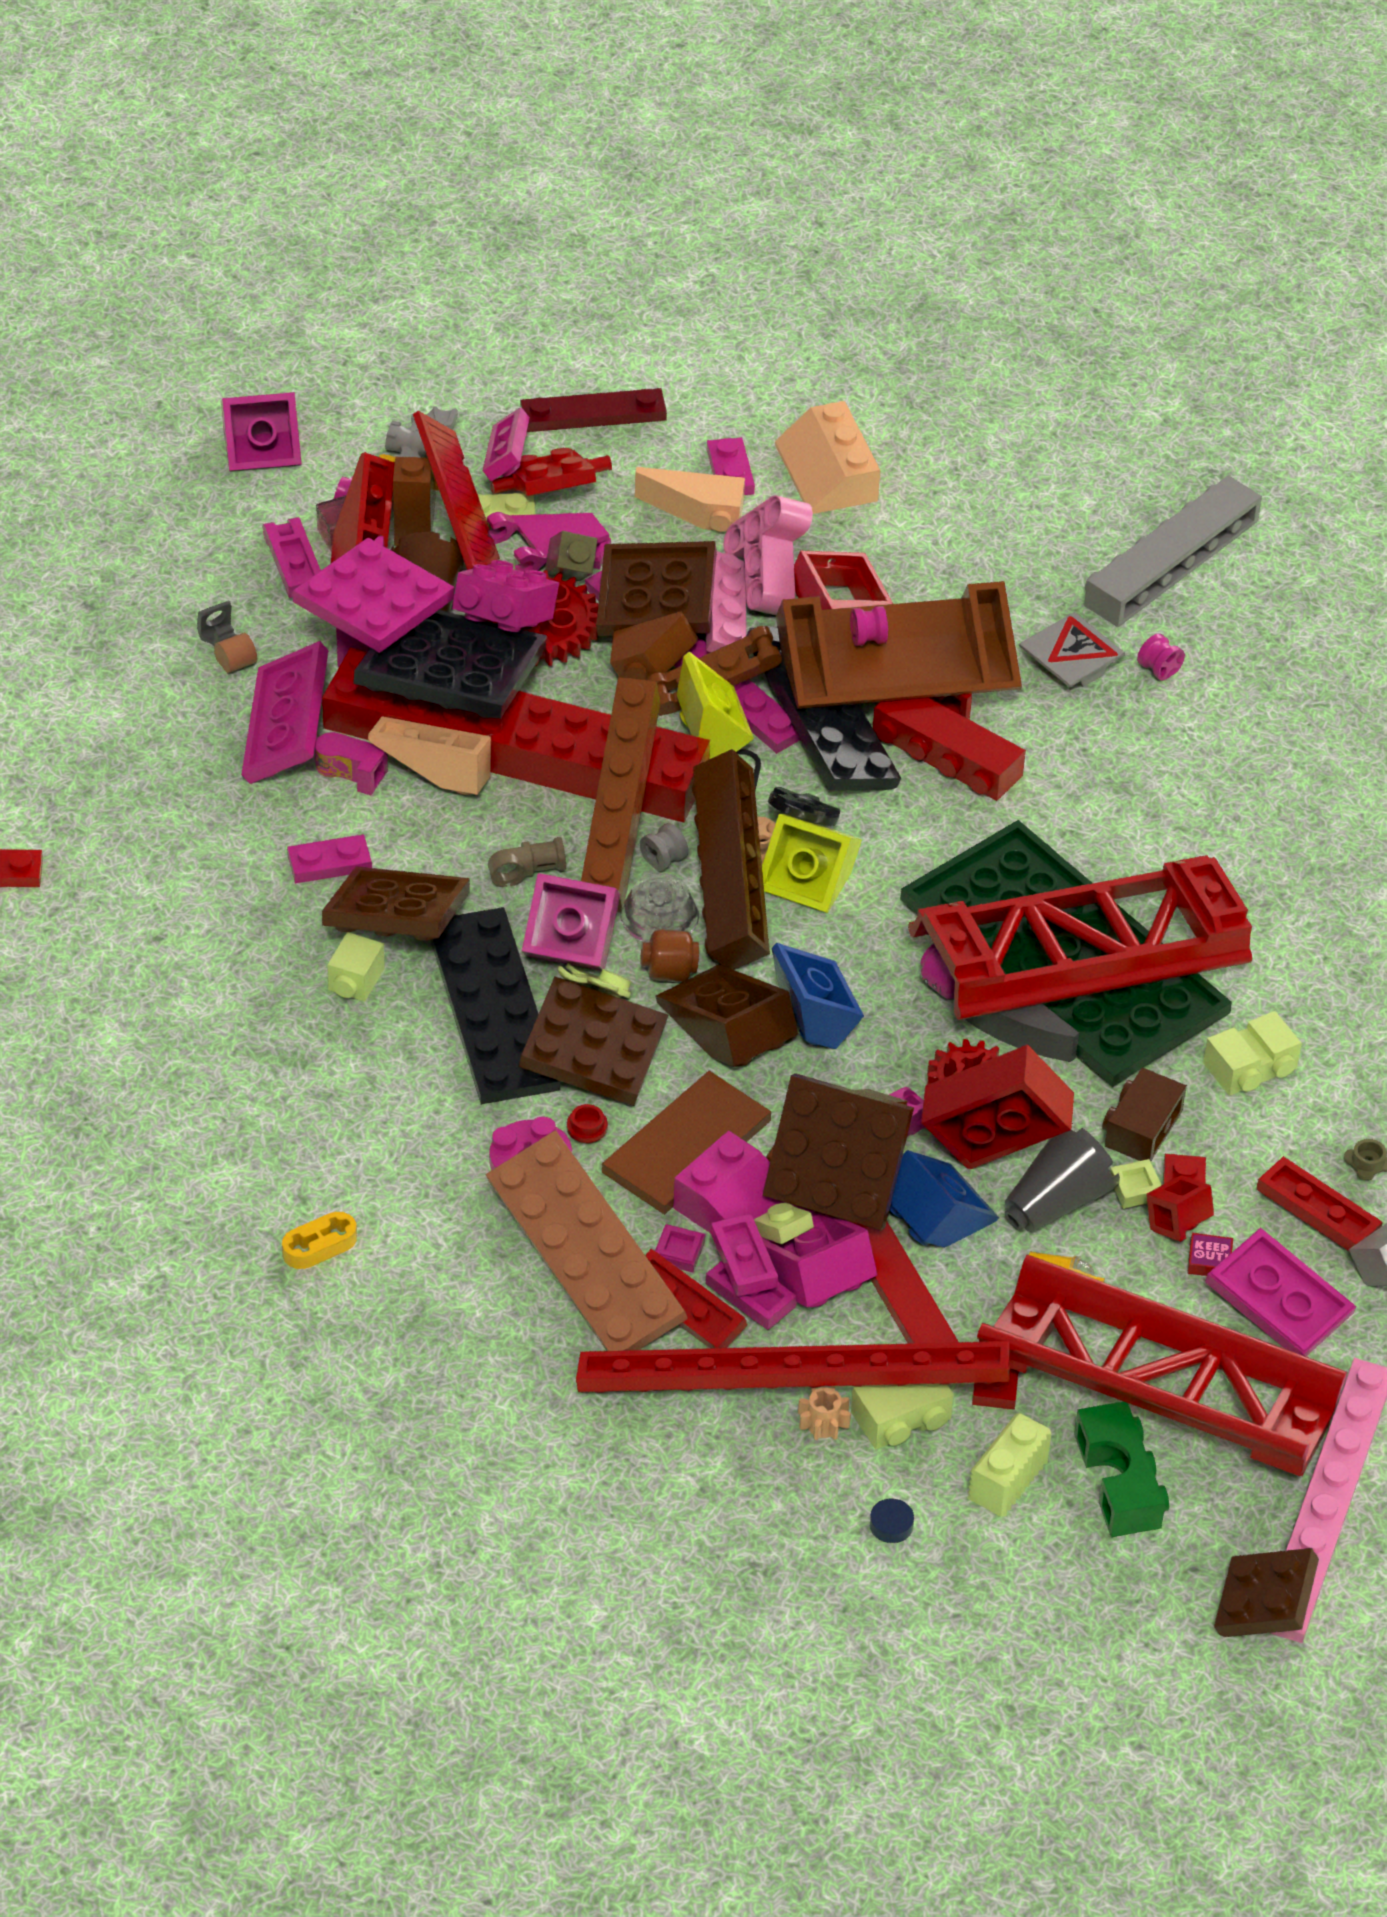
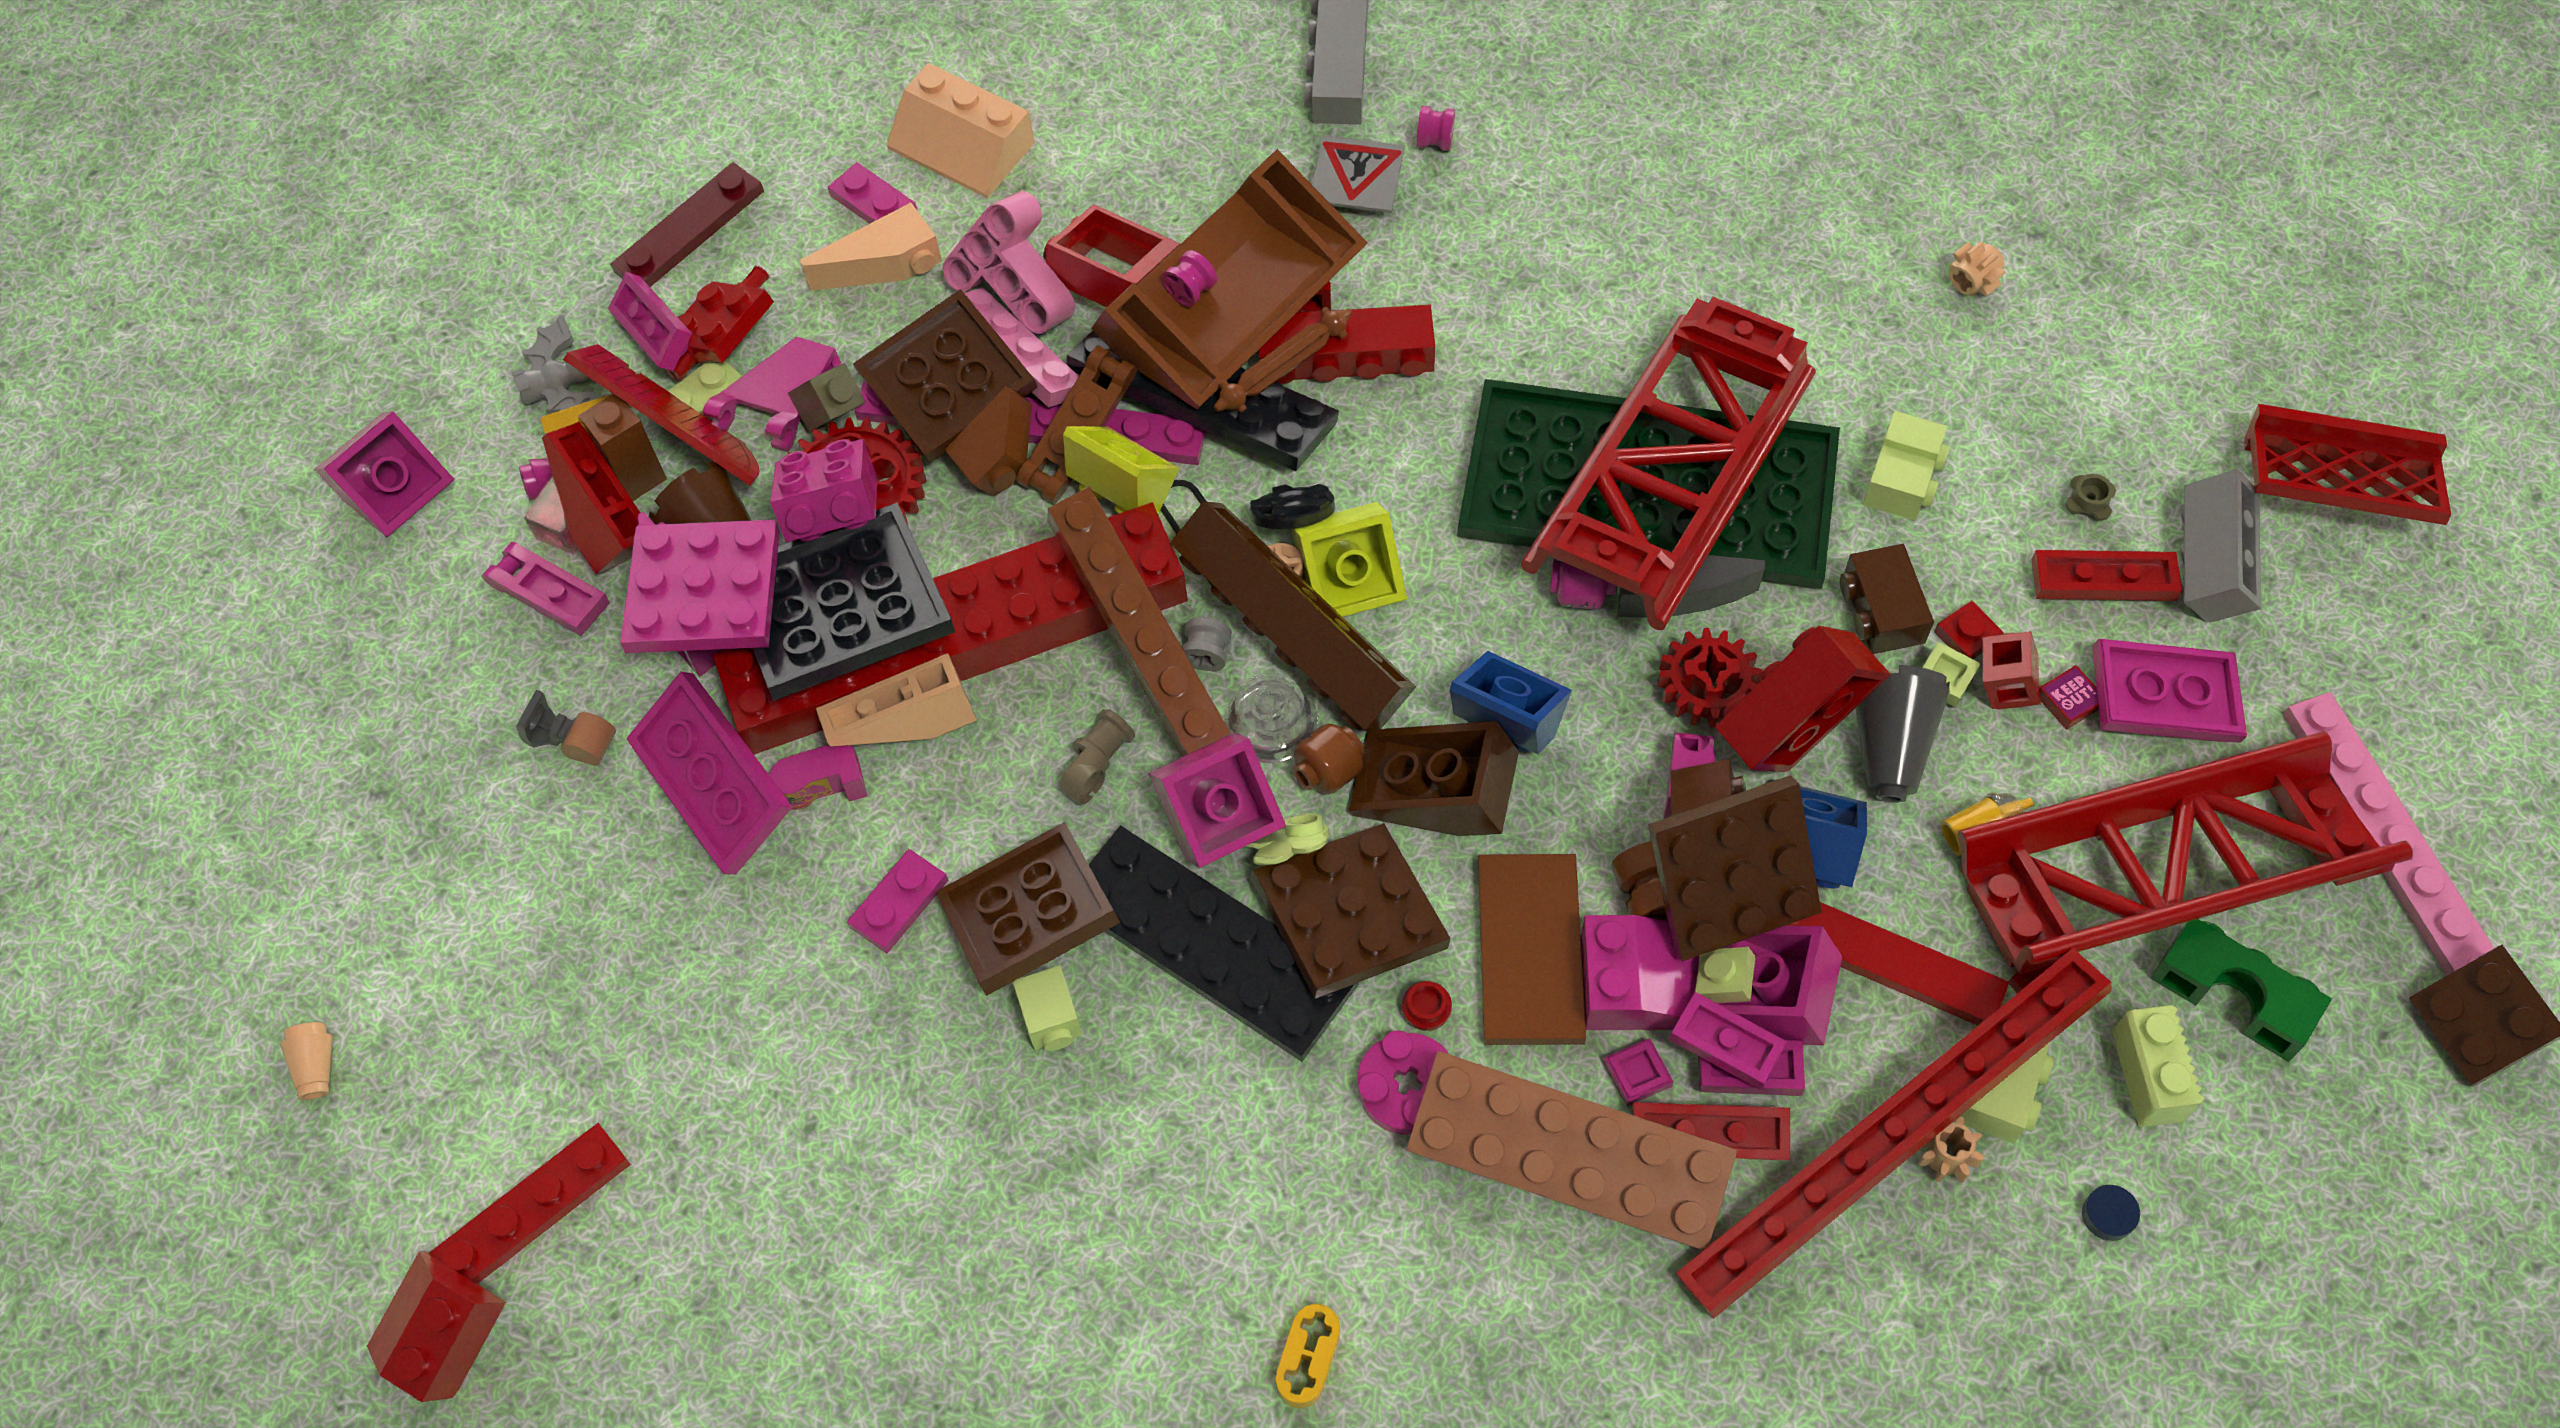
camera: 35 degrees left, 15 degrees up
none -> dark orange wheel [1214,307,1352,414]

